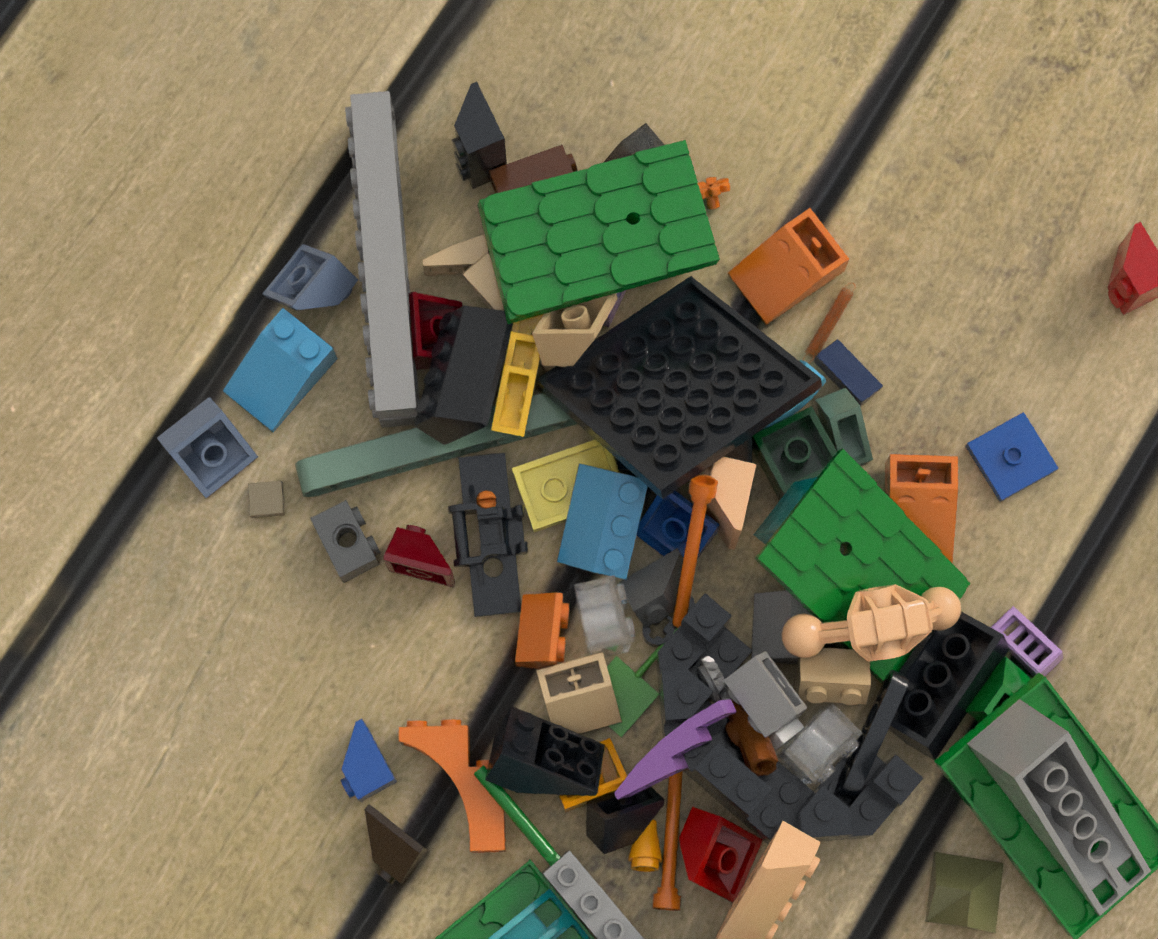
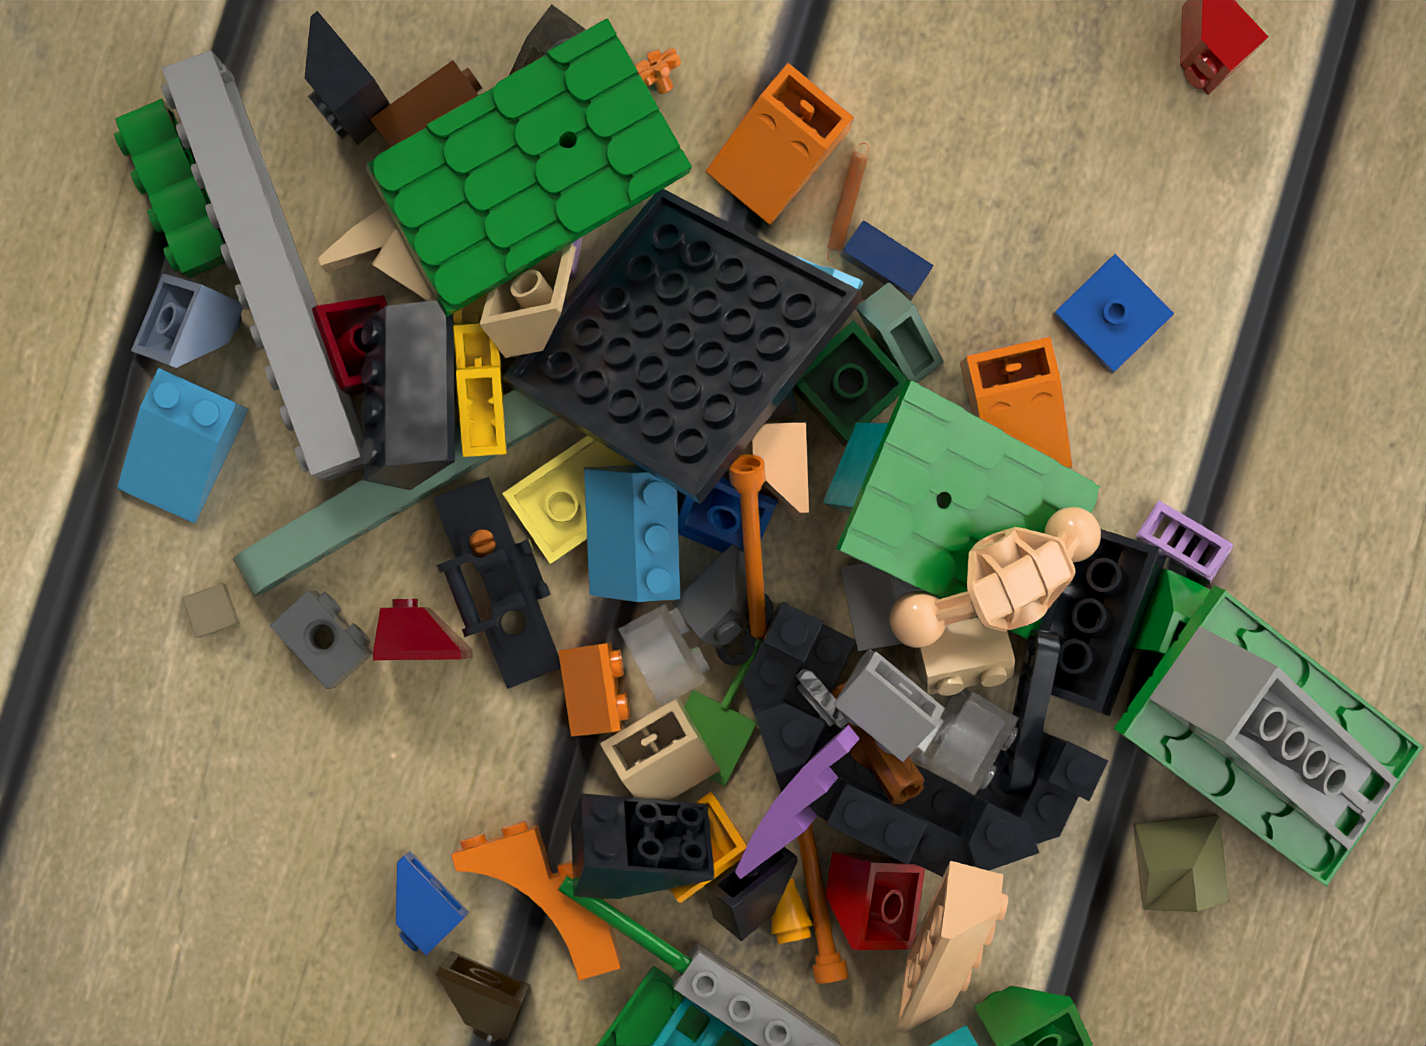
camera: 15 degrees left, 10 degrees up
sand blue slope [157,397,258,498] -> none
none -> green brick [114,98,226,278]

